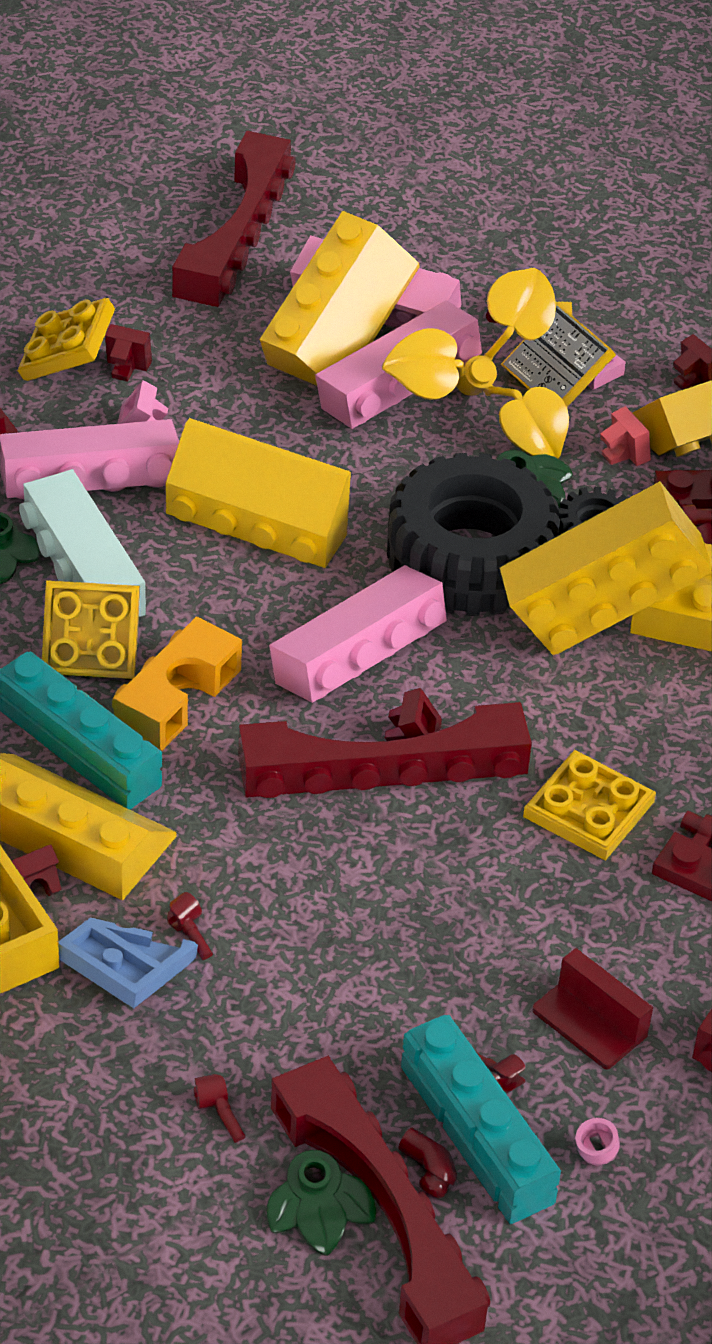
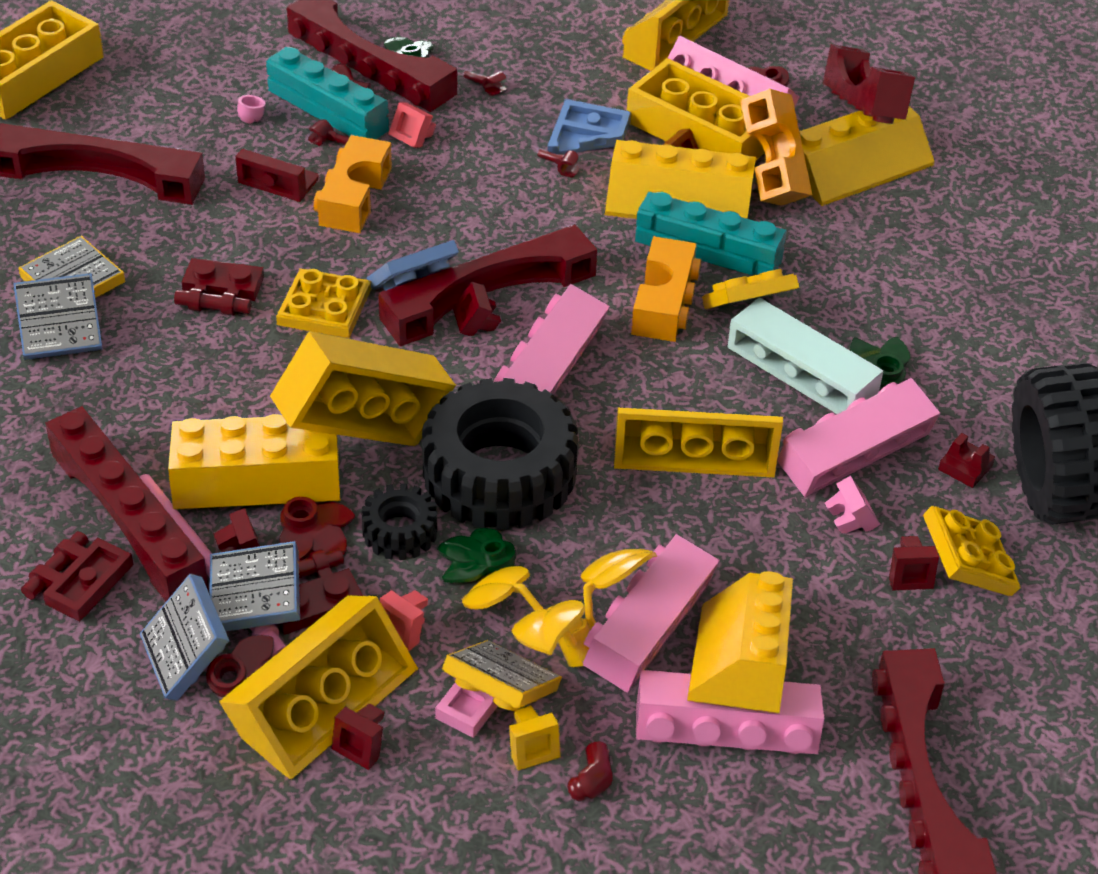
camera: 160 degrees right, 0 degrees up
none -> light orange arch [313,135,392,233]
none -> medium blue tile [367,240,459,290]
none -> coral tile [388,102,436,148]

